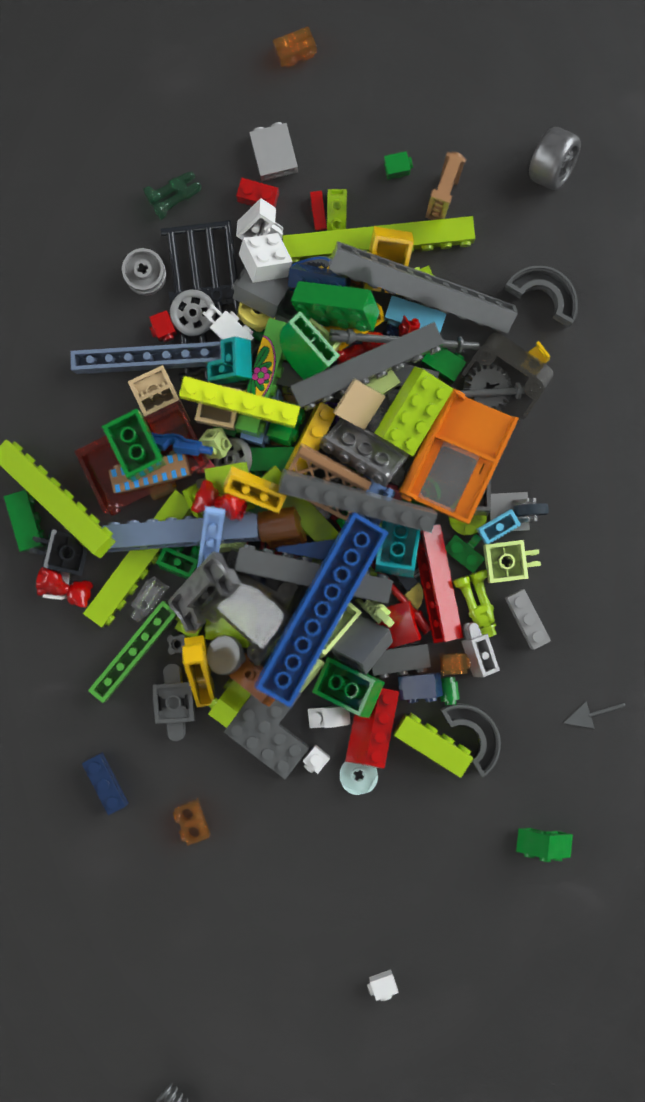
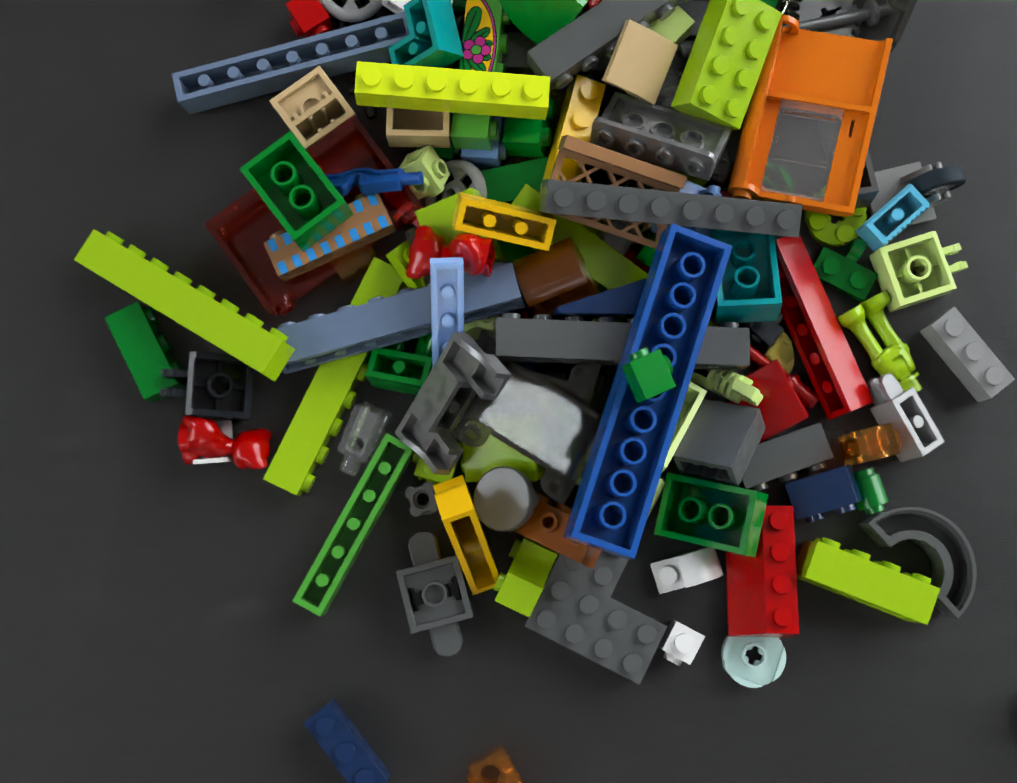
camera: 15 degrees left, 5 degrees down
none -> green brick [621,347,676,403]

